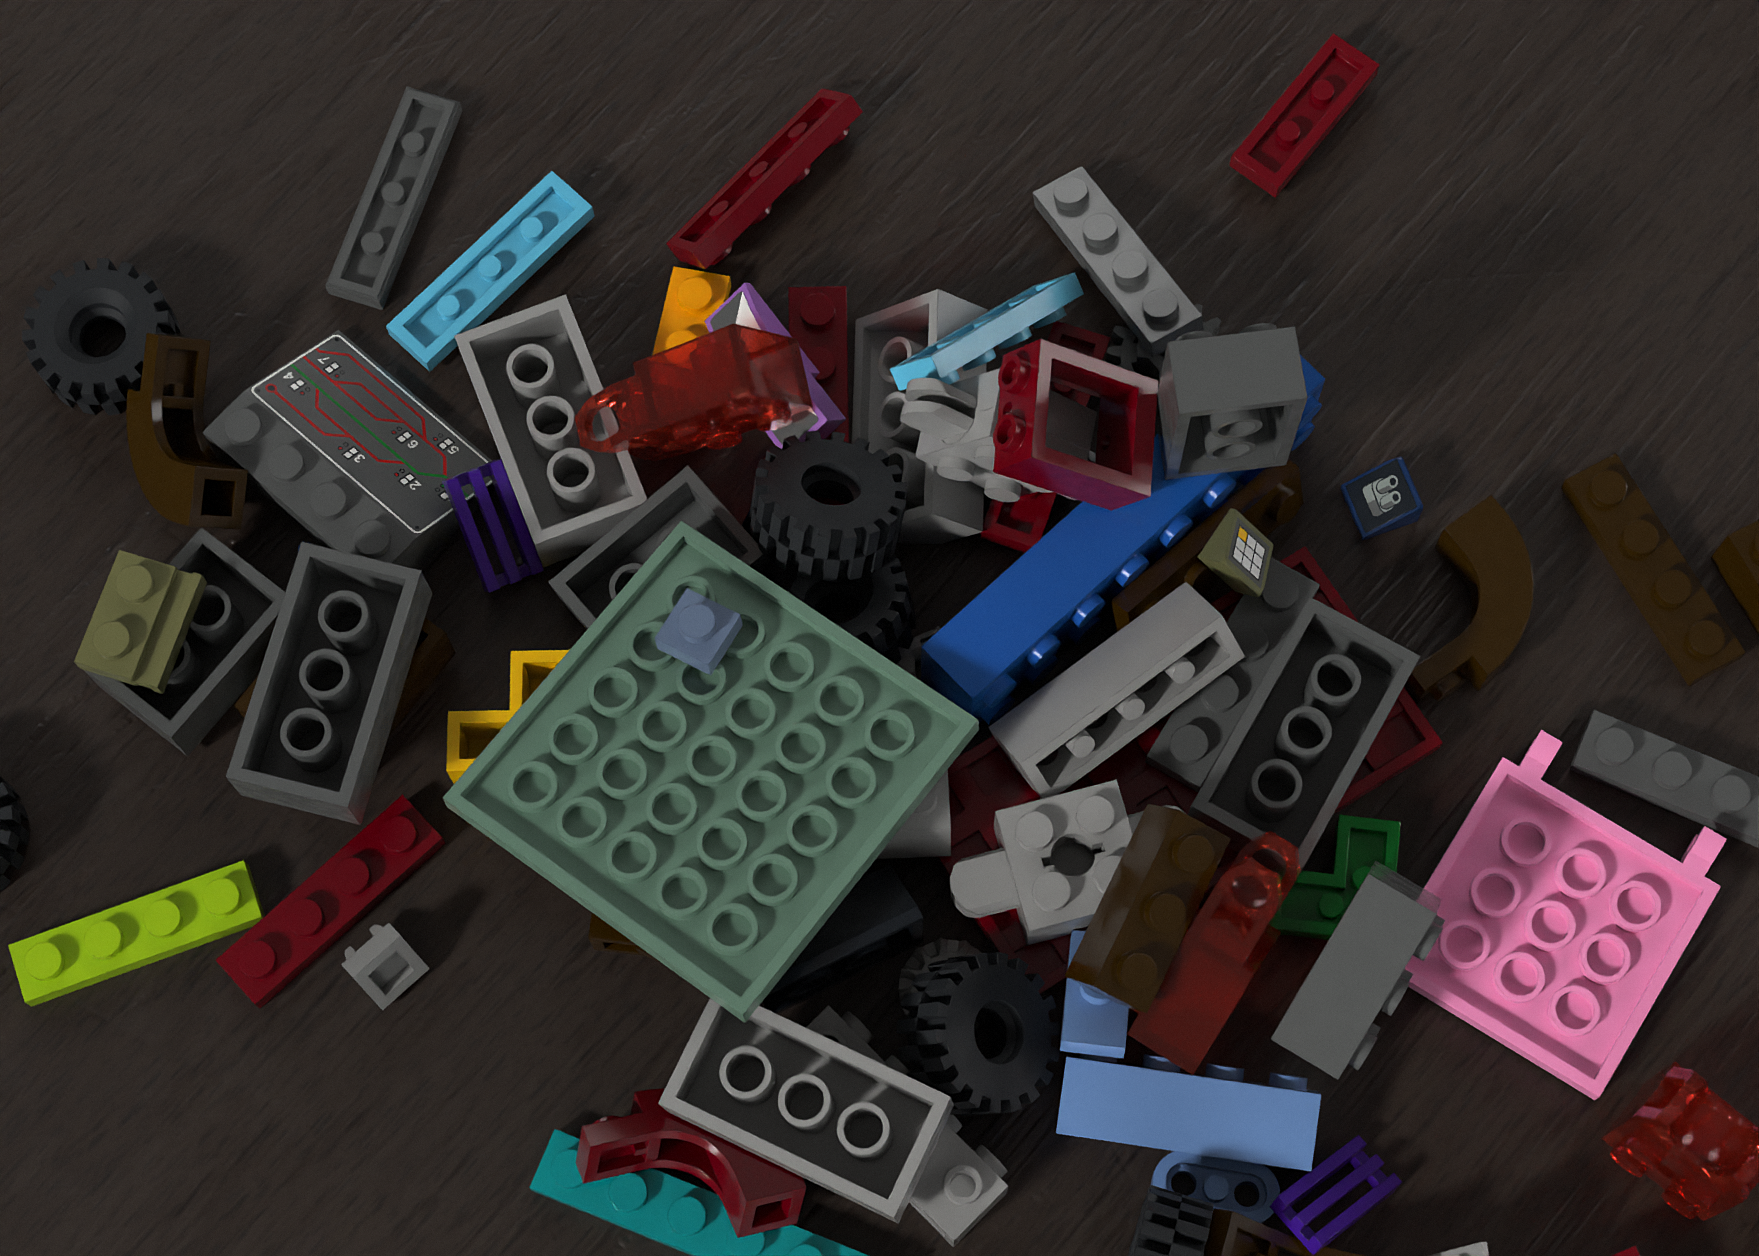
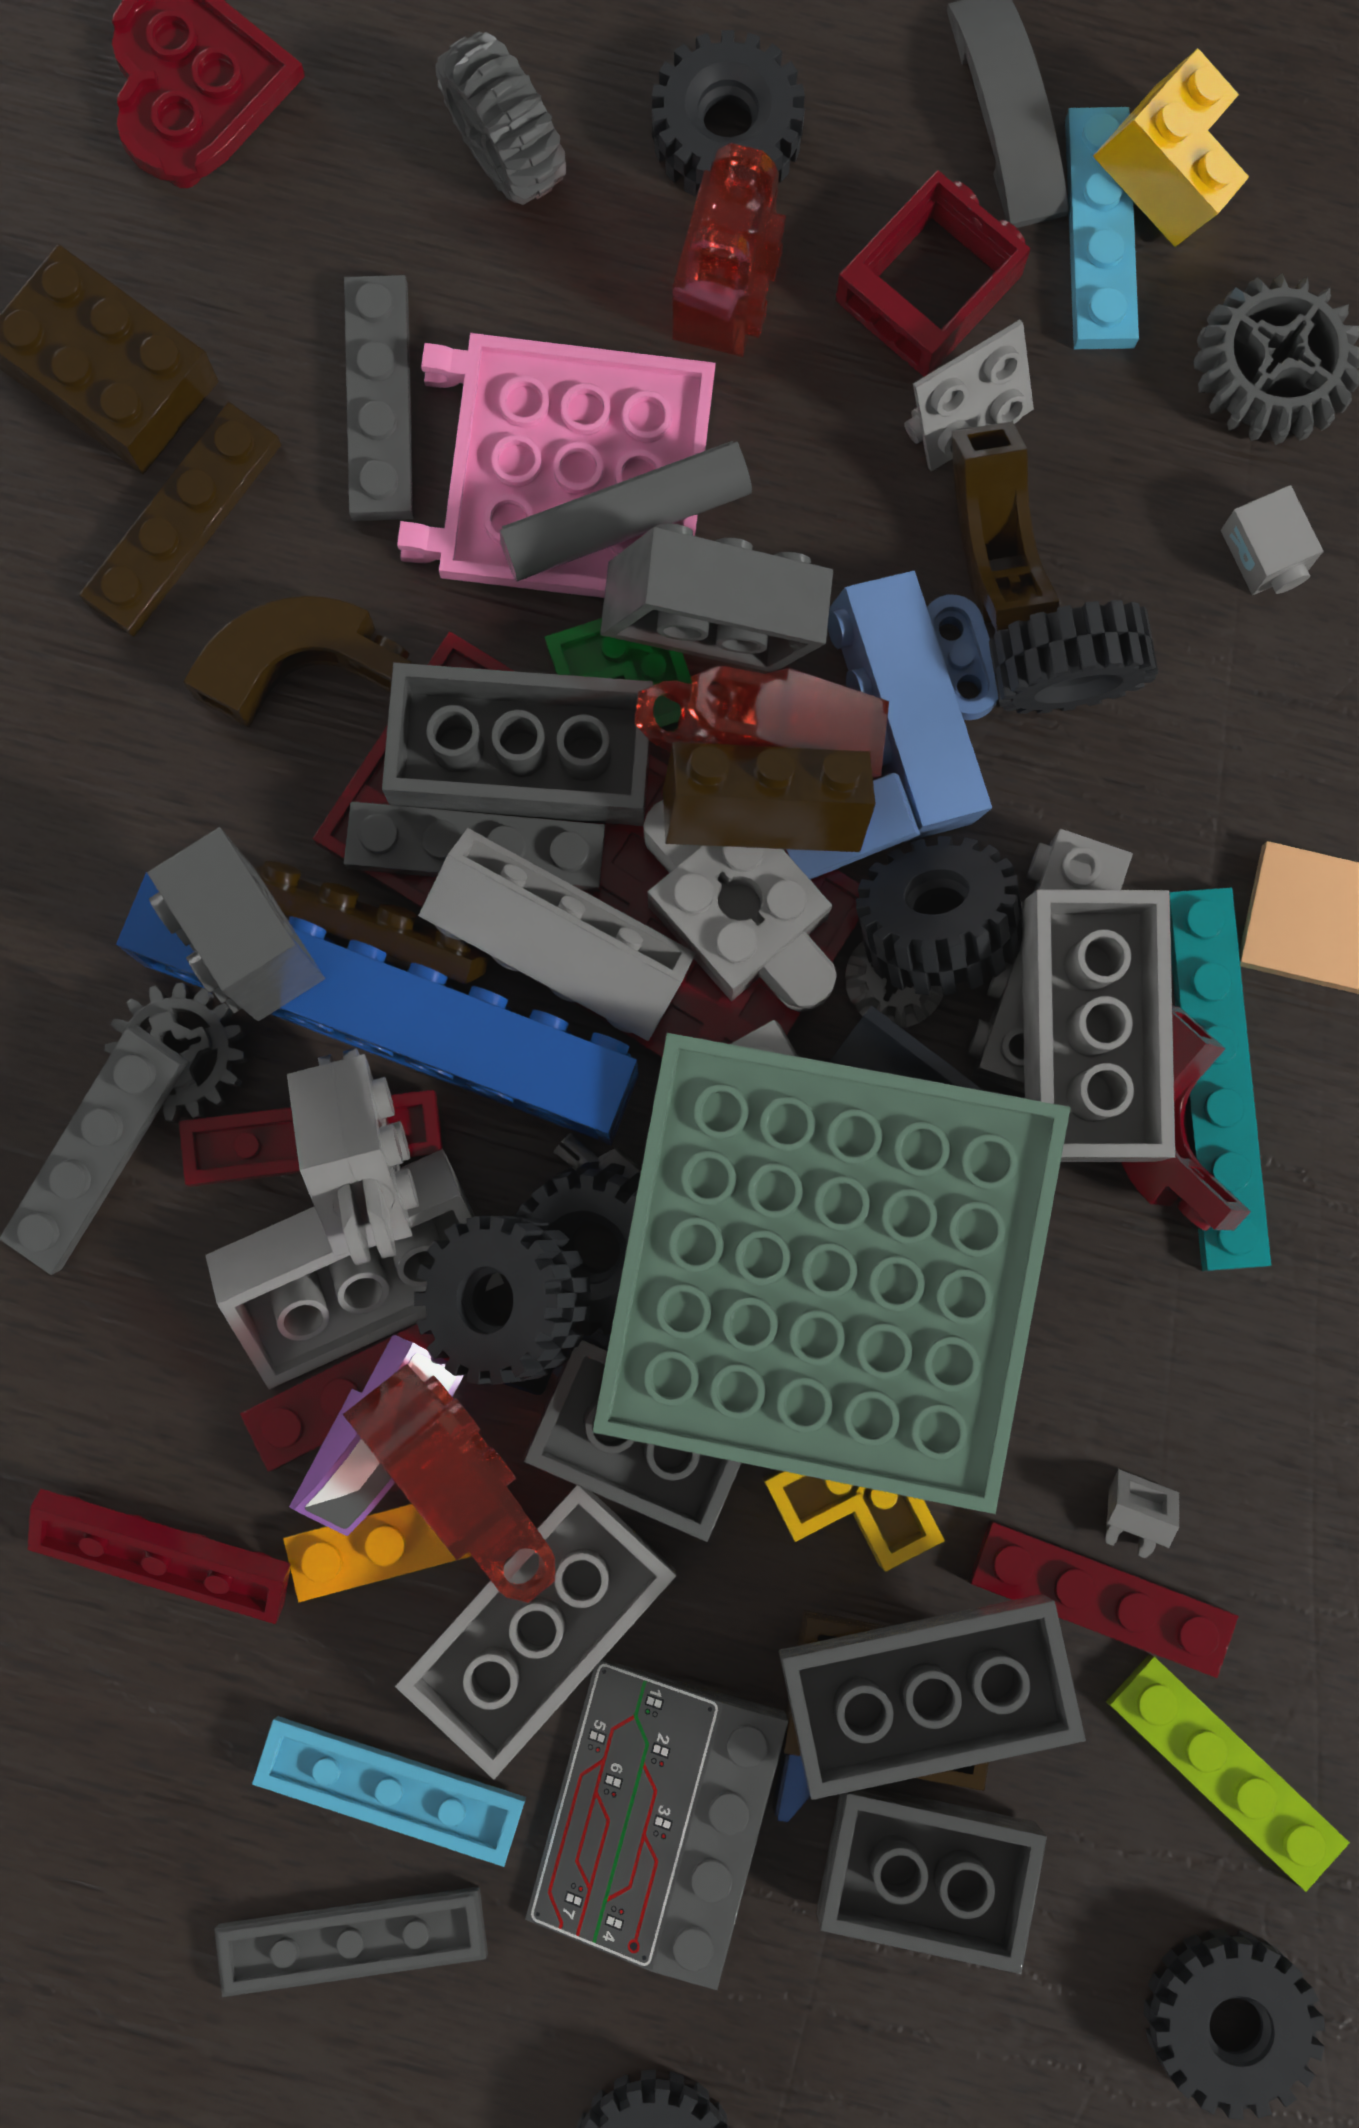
camera: 120 degrees left, 10 degrees up
olive plate [74,550,207,694] -> none
dark brown arch [126,333,248,529] -> none
dark purple tile [442,459,544,593] -> none
sand blue plate [655,588,743,675] -> none
medium azure plate [890,272,1084,391] -> none
dark red window [993,339,1158,511] -> none
slope [1198,508,1274,597] -> none
dark purple tile [1270,1135,1402,1256] -> none
slope [1340,456,1423,541] -> none
none -> dark grey brick [500,441,752,582]

